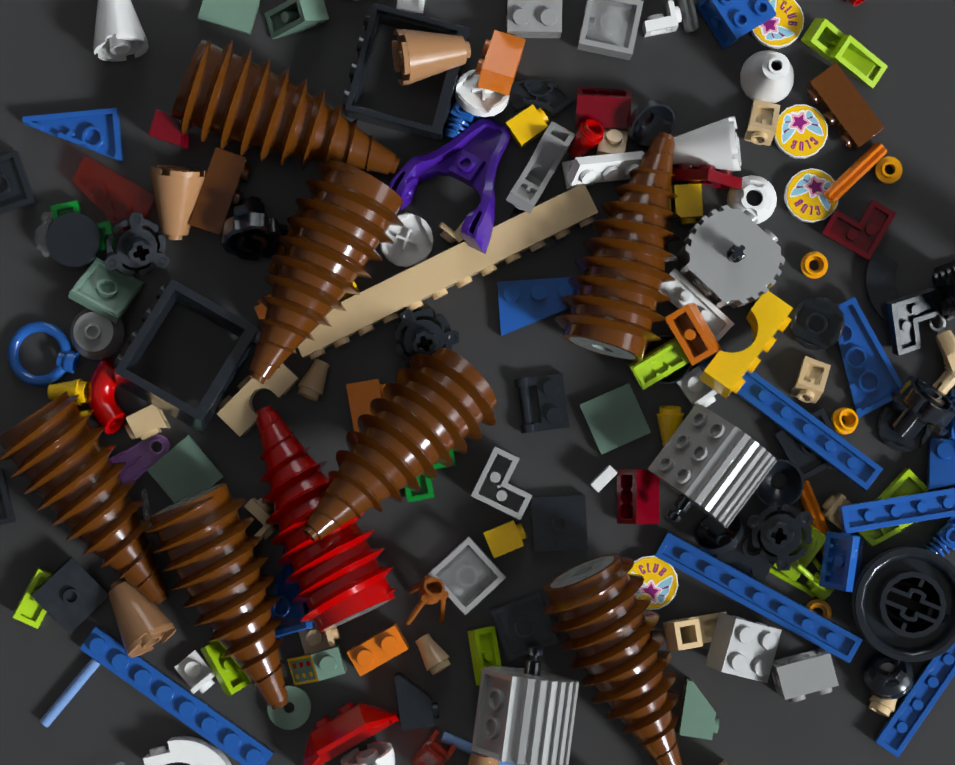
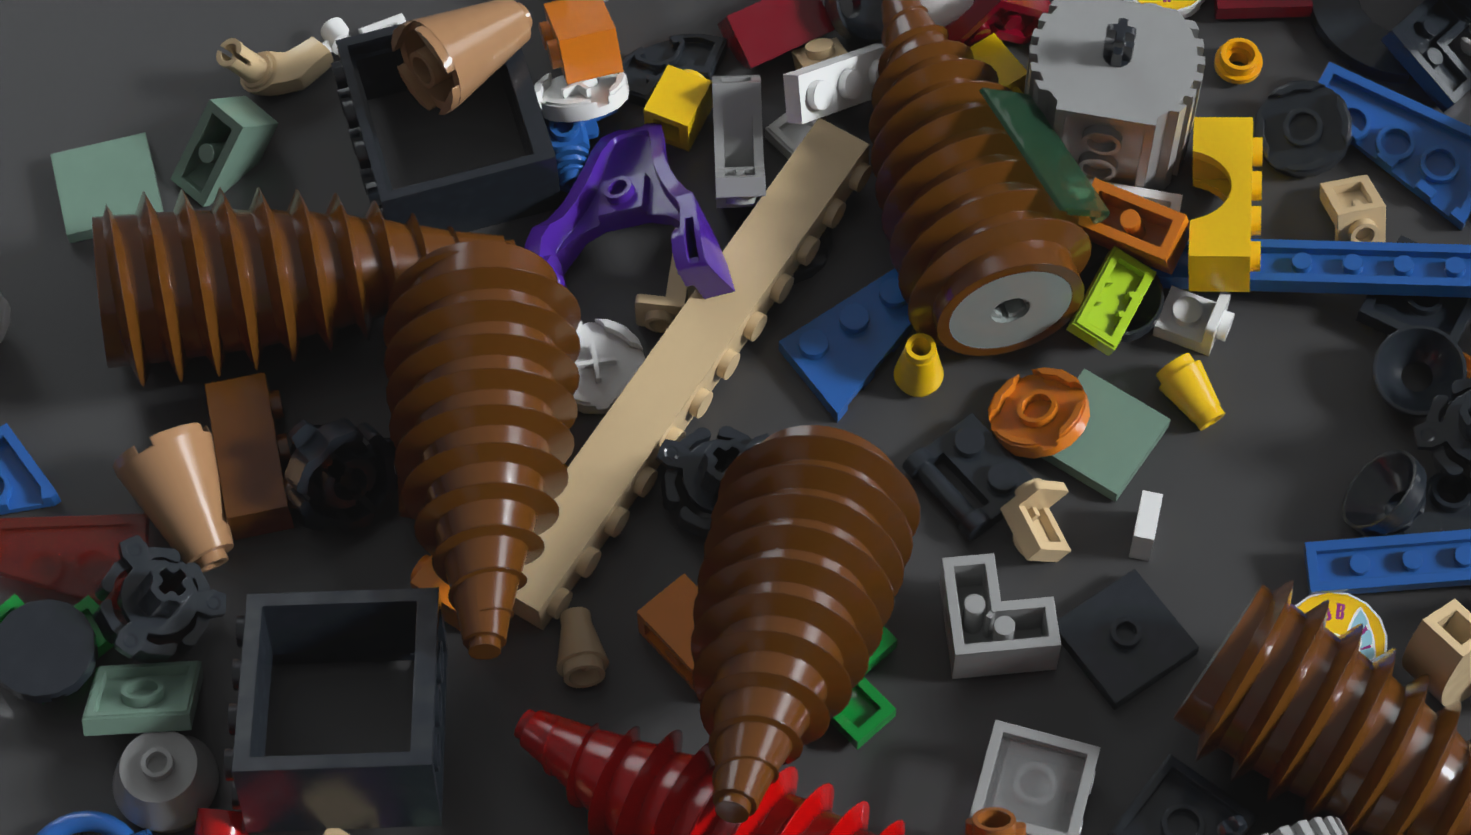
camera: 25 degrees left, 25 degrees down
dark red brick [148,109,190,150] -> none
tan arch [217,363,300,437] -> none
yellow brick [483,520,527,558] -> none
red cone [568,119,604,158] -> none
dark red brick [617,469,659,524] -> none
light grey piece [648,403,777,527] -> none
light orange plate [831,407,858,435] -> none
none -> yellow cone [894,333,944,397]
none -> clear green piece [979,87,1110,224]
none -> orange tile [988,367,1090,459]
none -> tan bracket [1000,478,1071,562]

